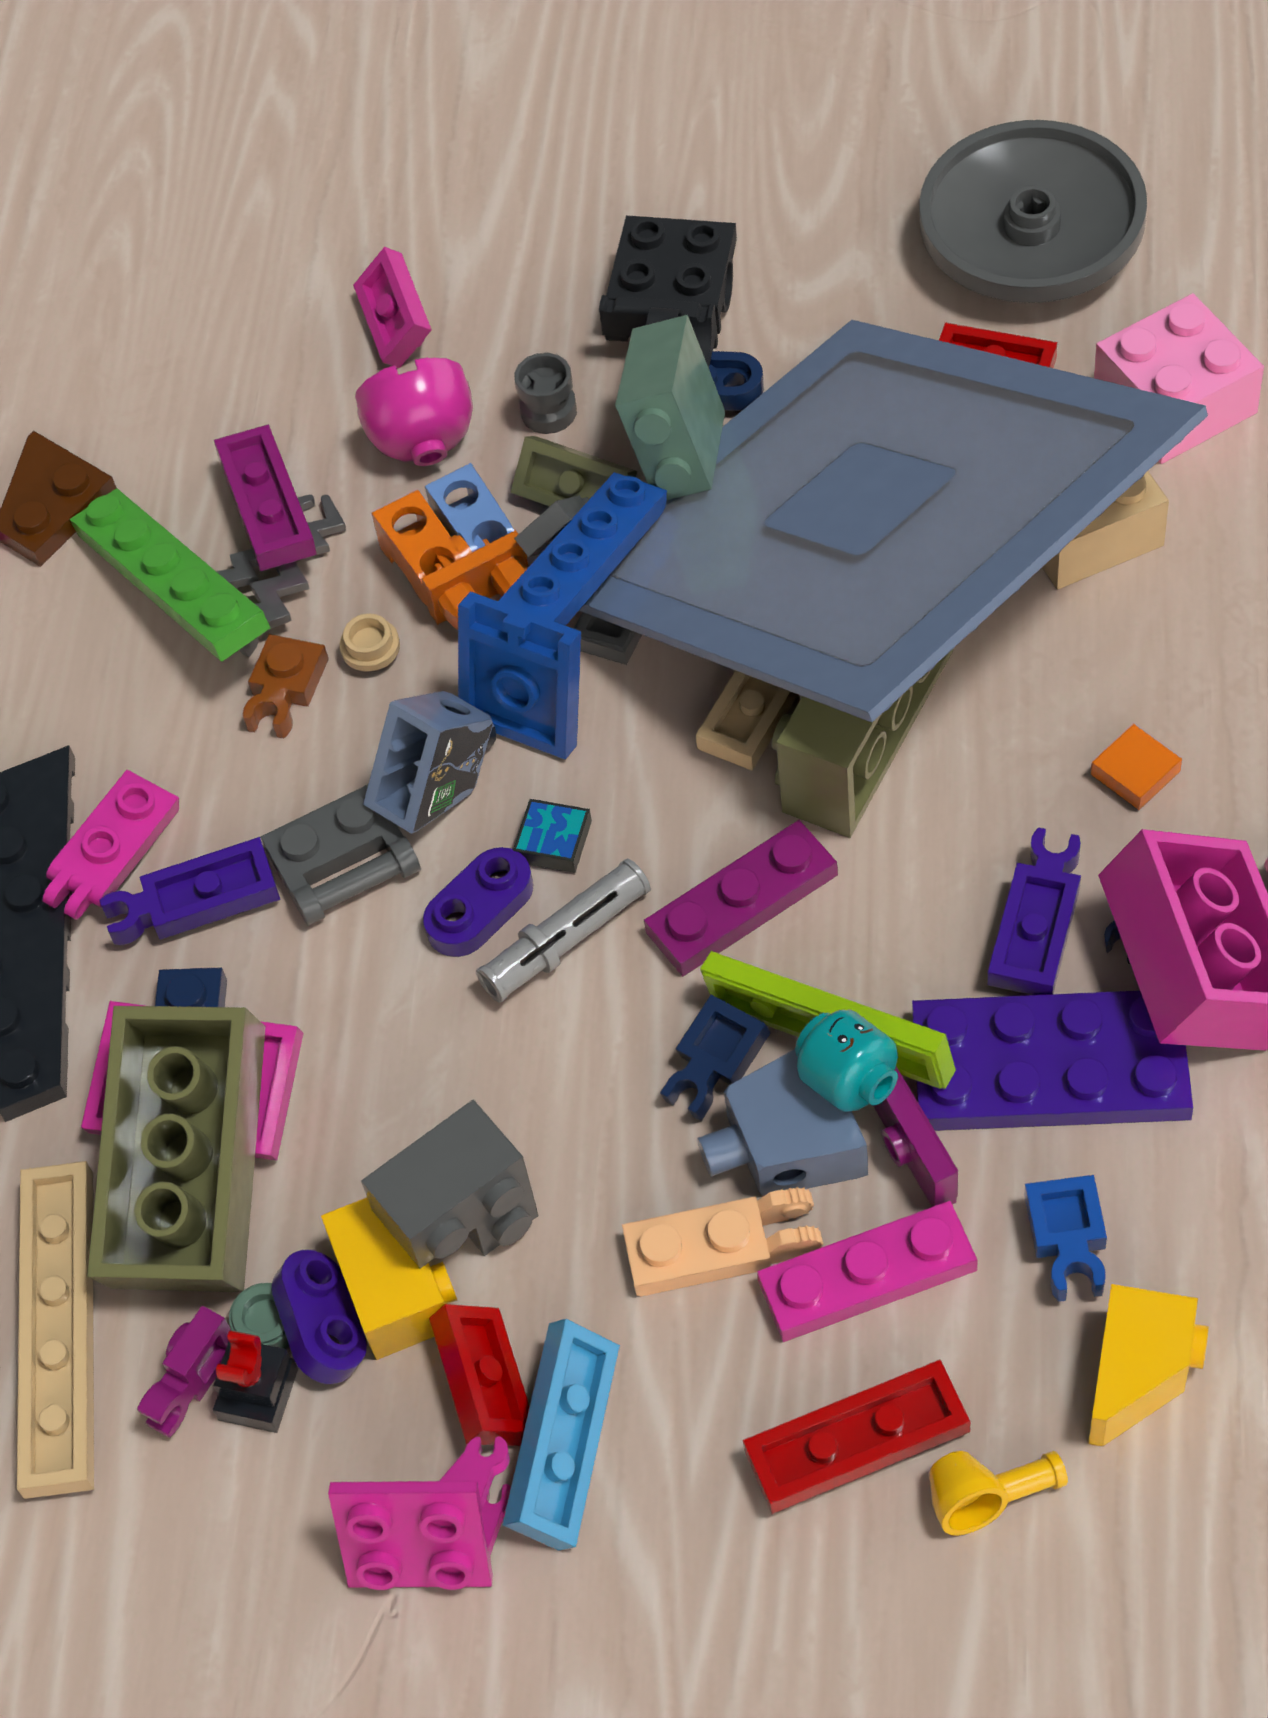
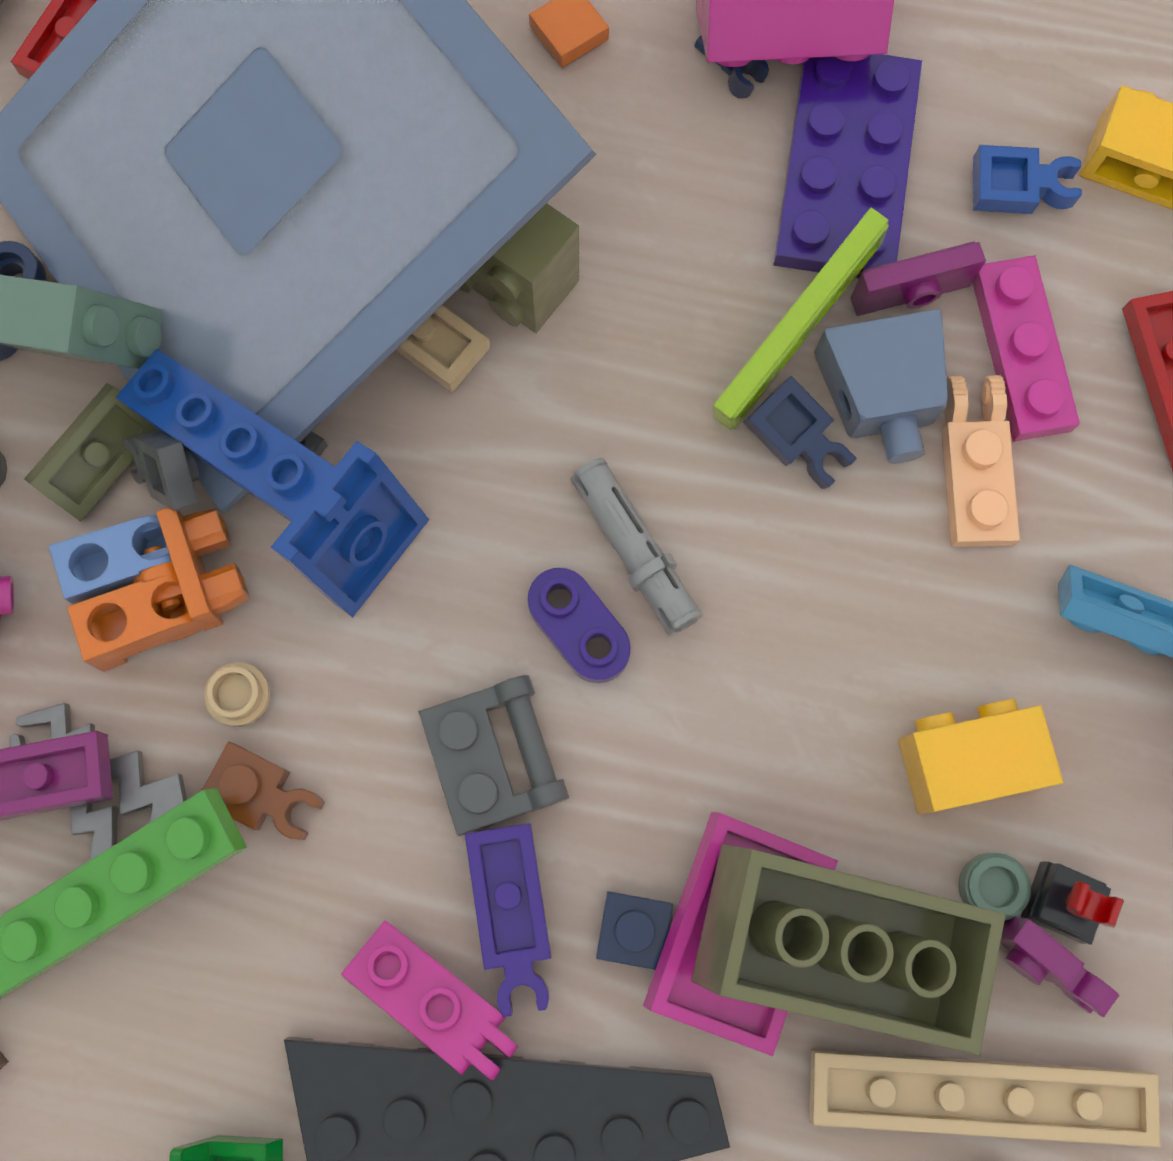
camera: 90 degrees left, 20 degrees up
dark purple plate [272,1250,367,1384] -> none
dark grey brick [361,1099,539,1269] -> none
sand blue torso [363,691,496,834] -> none
red plate [429,1304,530,1446] -> none
tile [513,799,592,873] -> none
magenta plate [644,820,838,977] -> none
teal head [795,1009,898,1112] -> none
dark purple plate [987,827,1081,995] -> none

